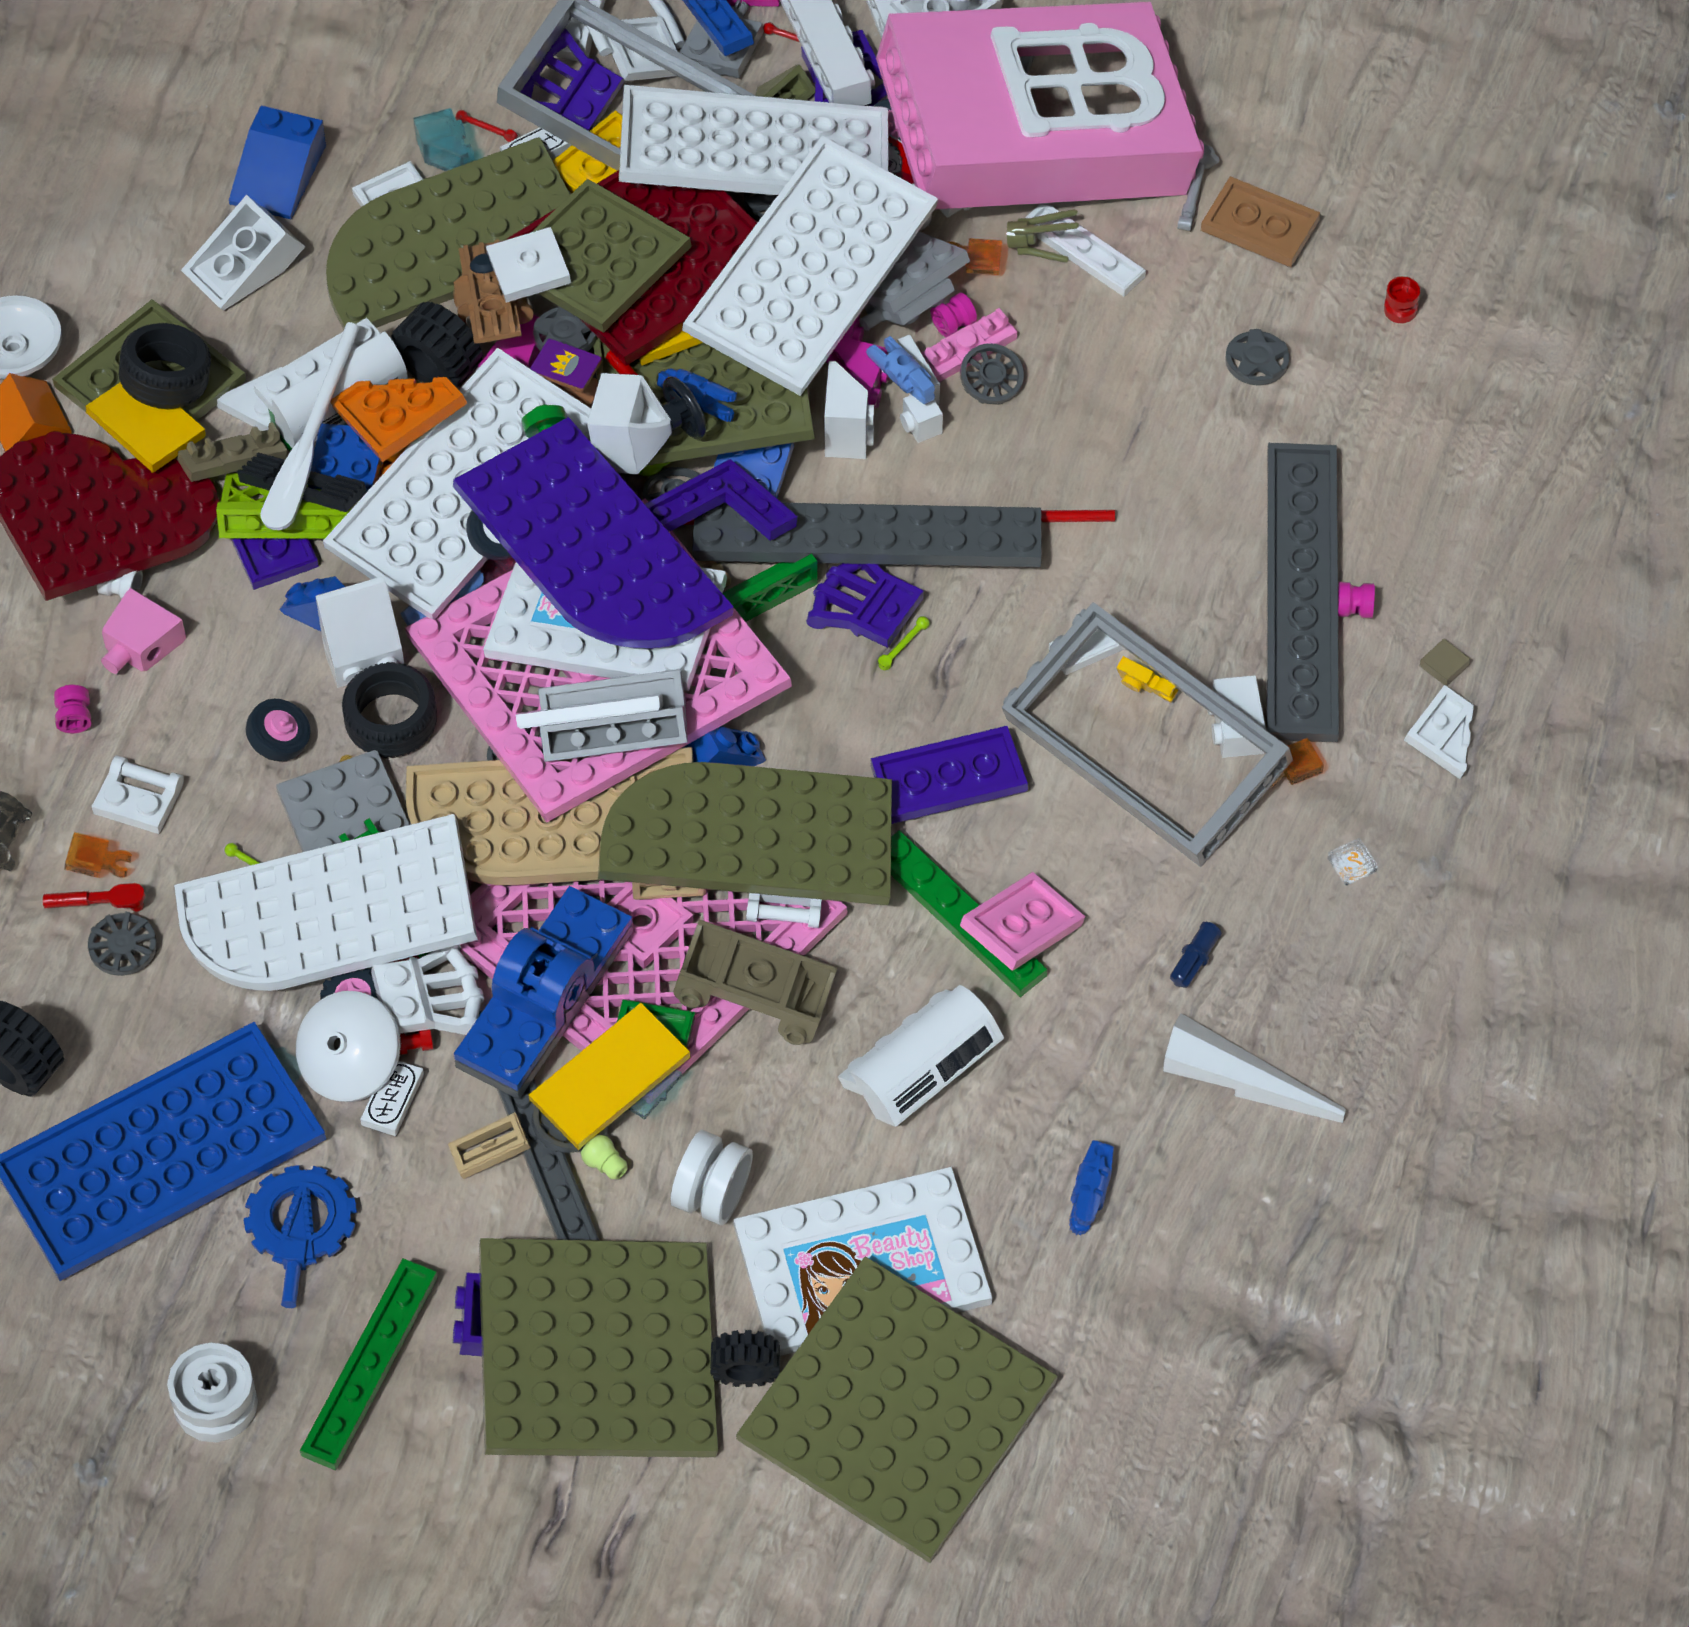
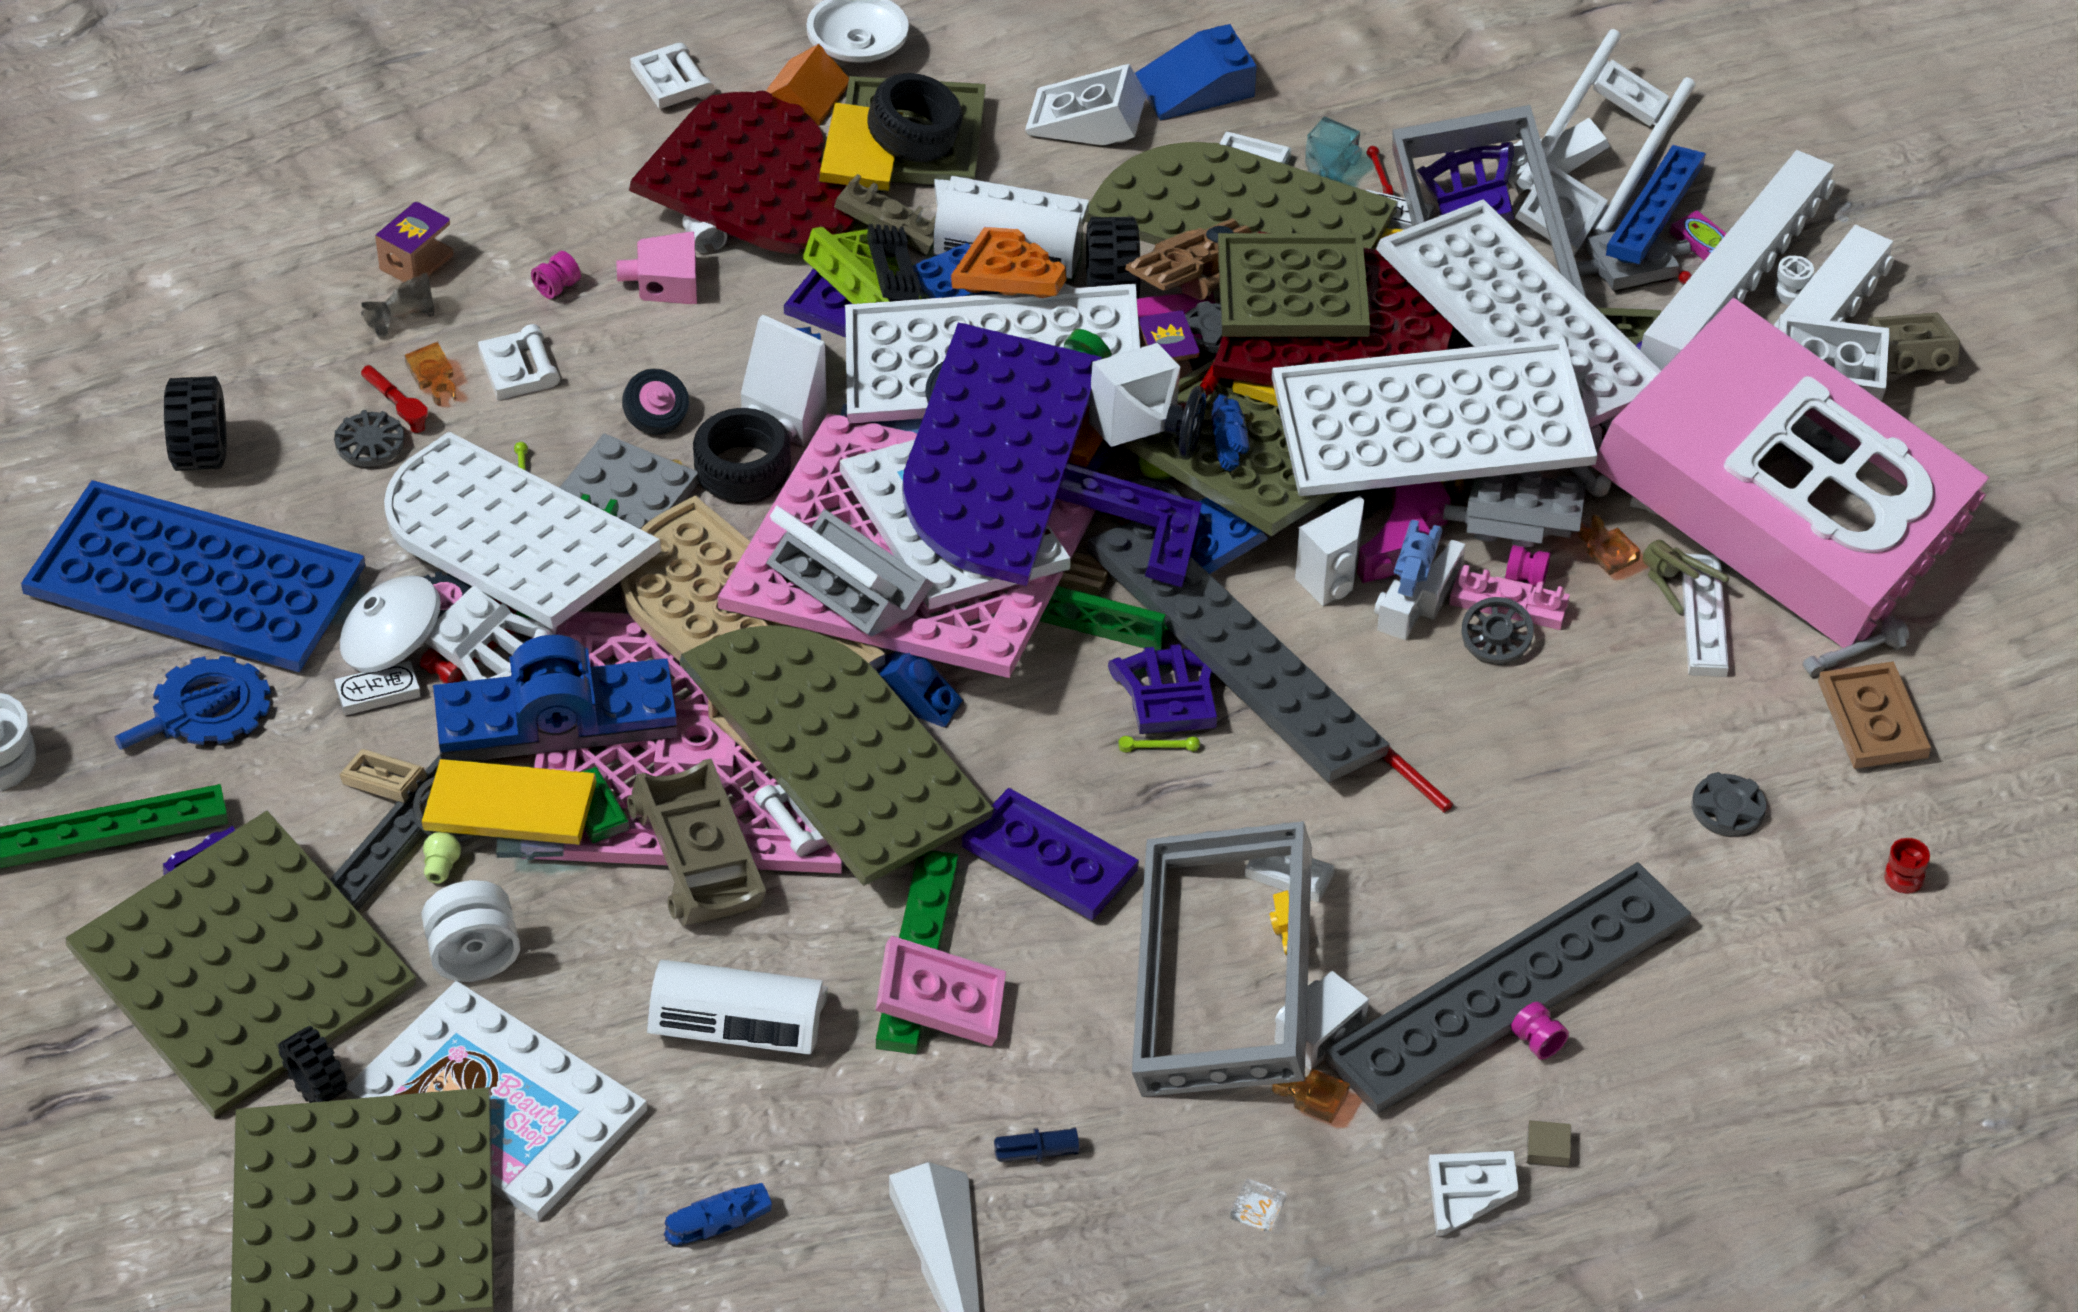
camera: 50 degrees right, 10 degrees down
white piece [261,322,359,530] -> none
white plate [486,227,571,303] -> none

